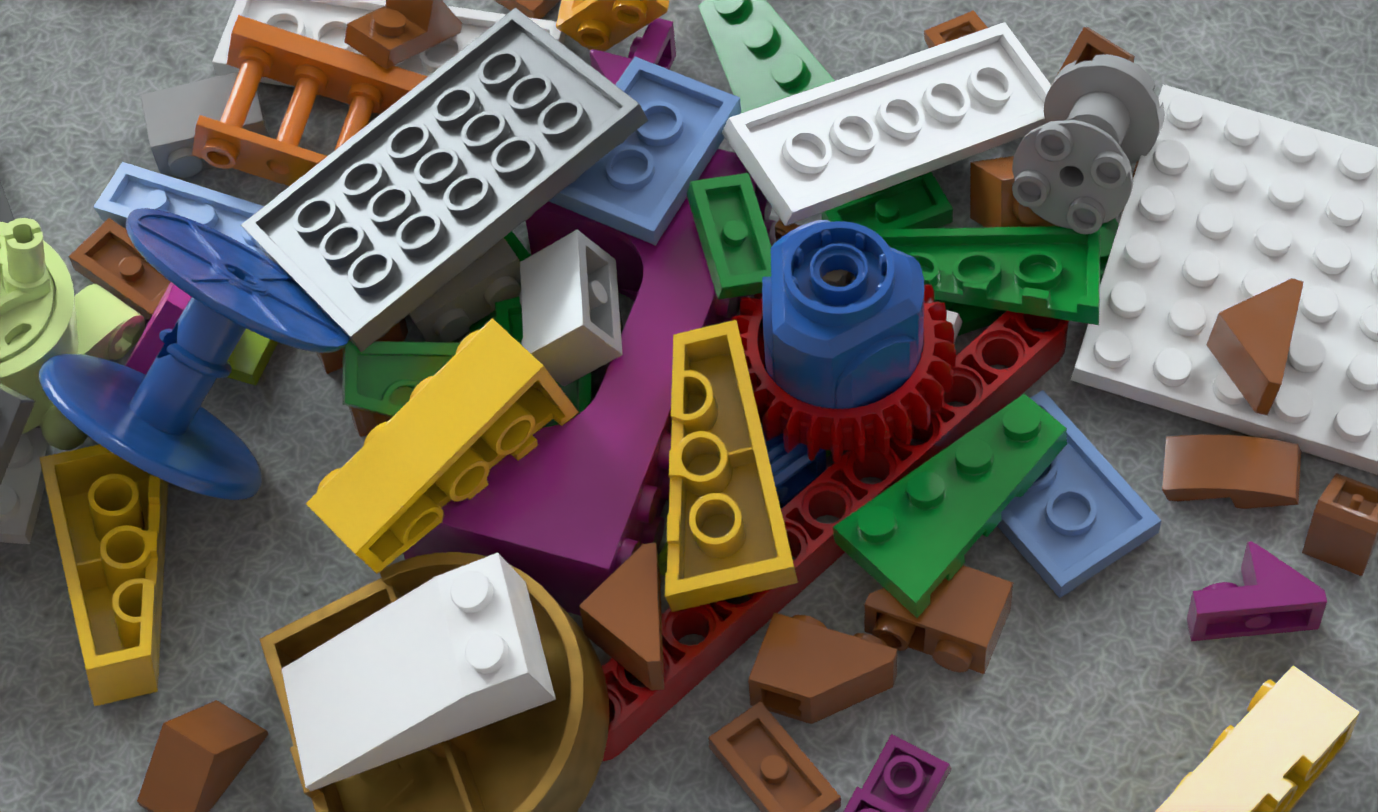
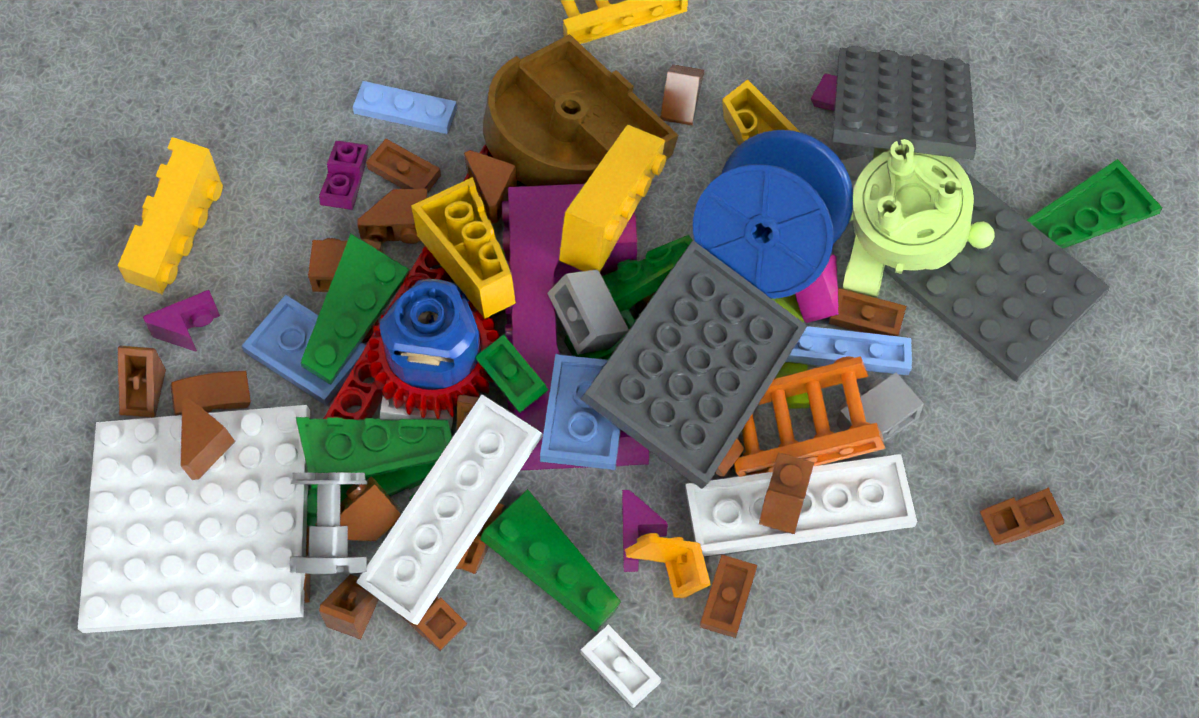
camera: 155 degrees right, 5 degrees up
white slope [282,553,556,791] -> none

